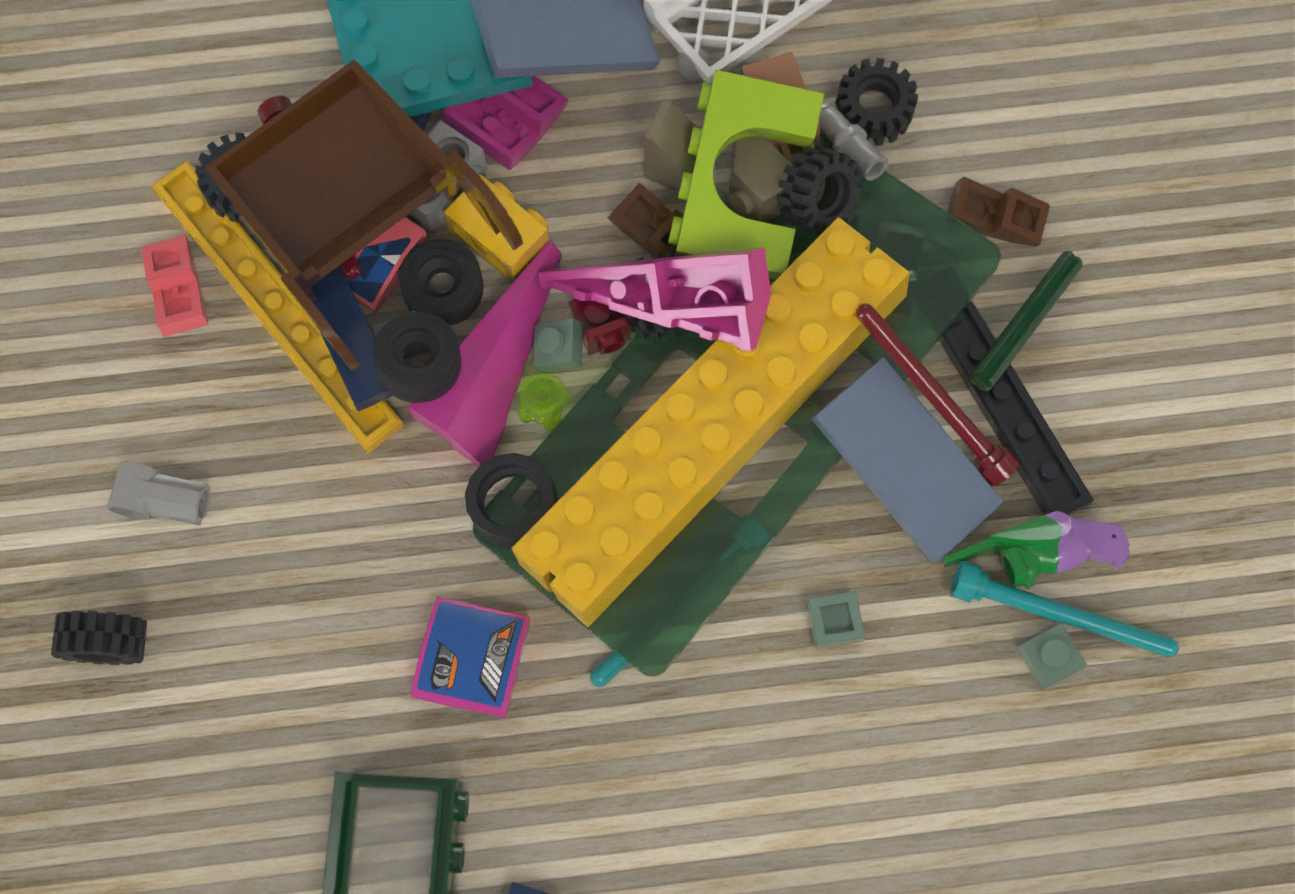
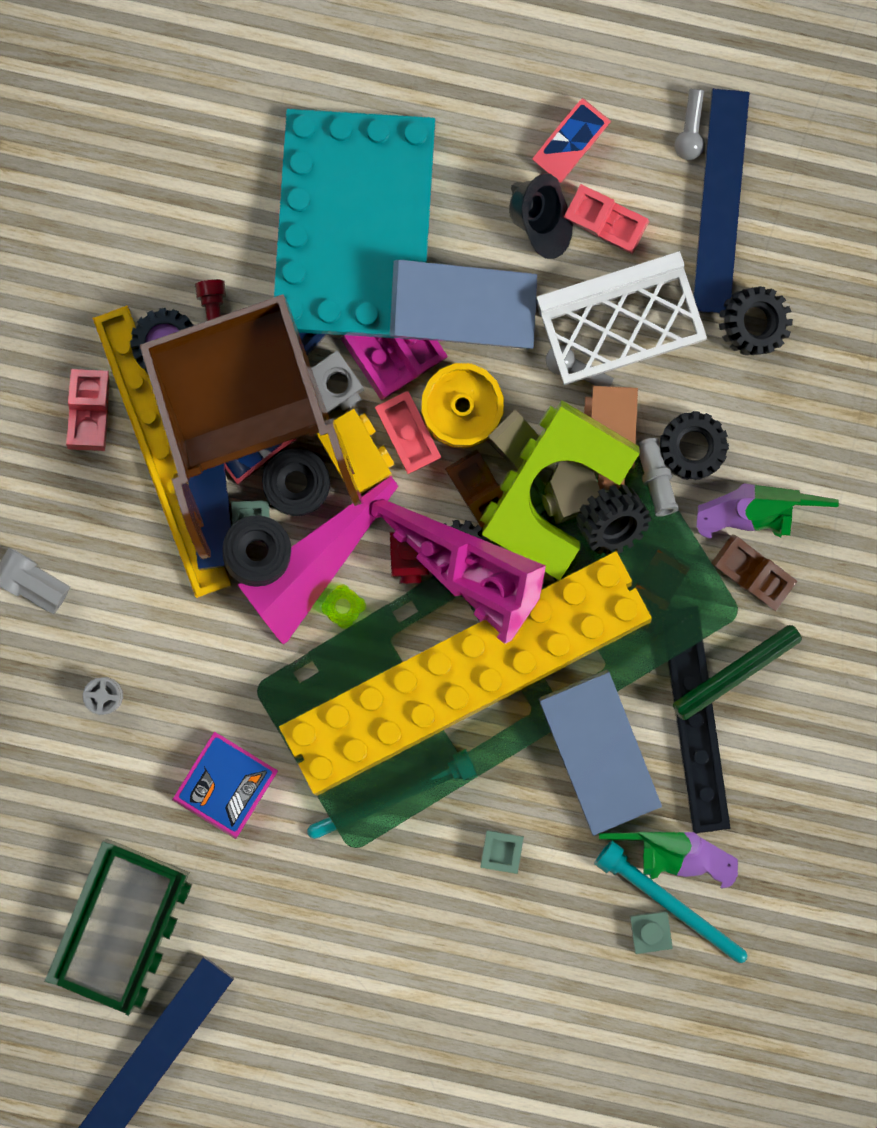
camera: 15 degrees right, 15 degrees up
black tyre [465,453,558,549] -> none
sand green plate [533,318,583,374] -> none
dark red piece [856,303,1019,486] -> none
none -> light grey wheel [83,677,123,715]
none -> coral plate [375,391,441,475]
none -> yellow wheel [422,363,504,449]
none -> animal [696,483,839,538]

